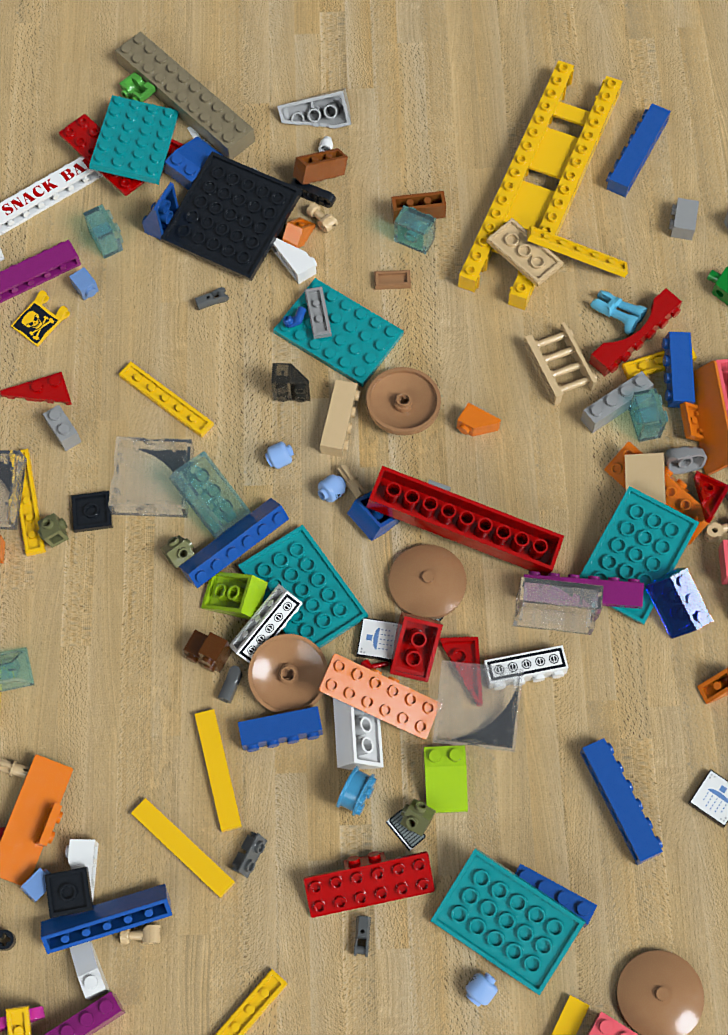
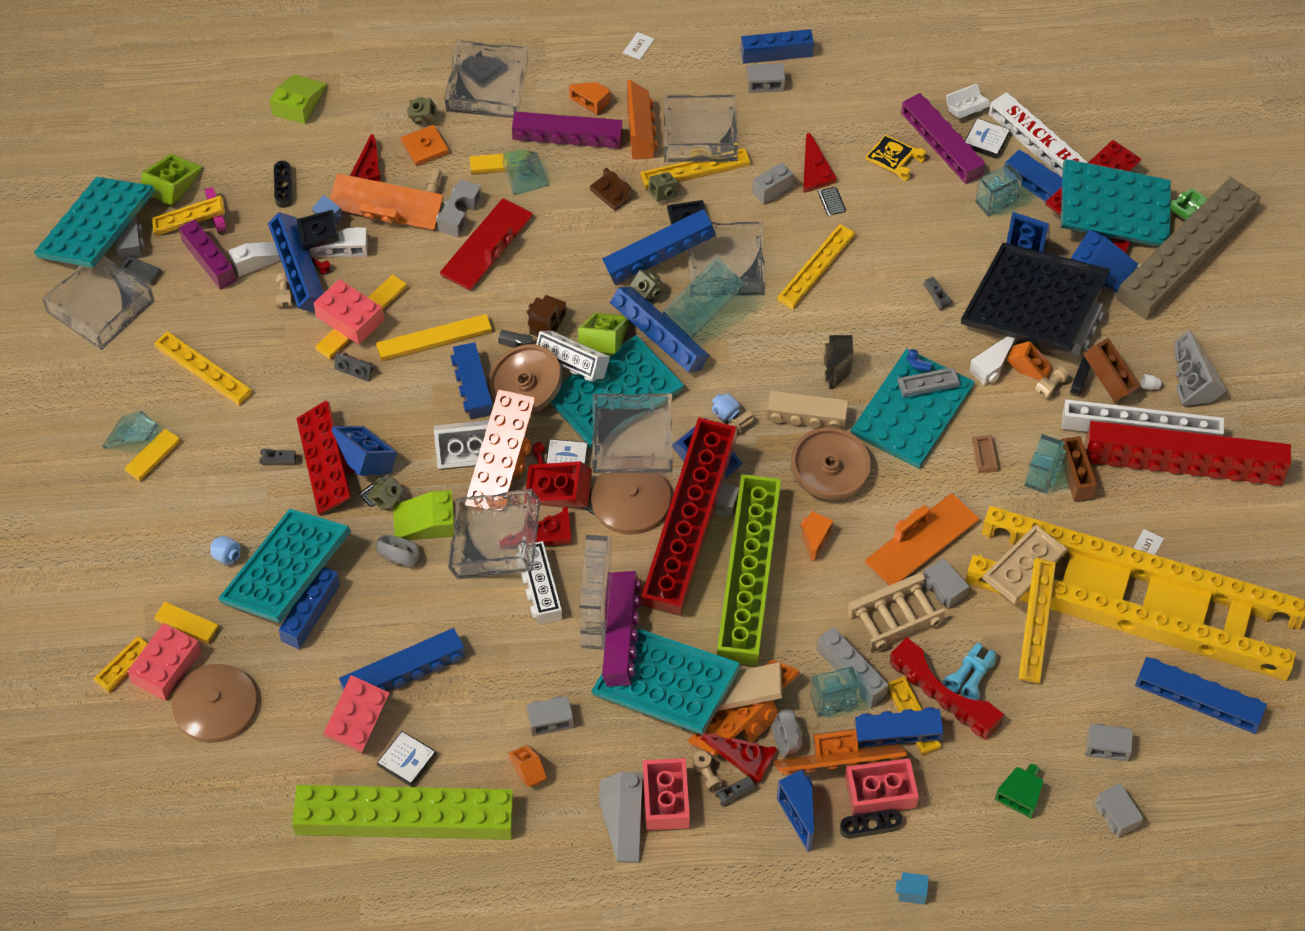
camera: 85 degrees right, 10 degrees down
medium blue brick [69,267,99,300] -> none
light blue head [265,441,294,469] -> none
dark azure wheel [336,766,377,816] -> none
clear blue slope [645,568,713,639] -> none
none -> red hand [311,256,332,274]
none -> coral brick [314,279,384,345]
none -> coral brick [322,675,389,753]
none -> blue slope [331,426,397,476]
none -> light grey piece [376,535,419,568]
none -> light grey arch [436,179,482,238]
none -> red bracket [440,198,533,290]
none -> light grey brick [526,696,574,736]
none -> reddish brown bracket [590,168,631,211]
none -> clear tile [592,394,673,473]
none -> blue brick [602,209,717,285]
none -> lime brick [717,474,781,666]
none -> sticker [817,187,846,216]
none -> orange bracket [865,493,979,586]
none -> light grey brick [923,558,970,609]
none -> white tile [965,118,1011,159]
none -> blue brick [1004,149,1062,202]
none -> white brick [1061,399,1224,436]
none -> red brick [1084,421,1291,486]
none -> white sticker [1133,529,1164,555]

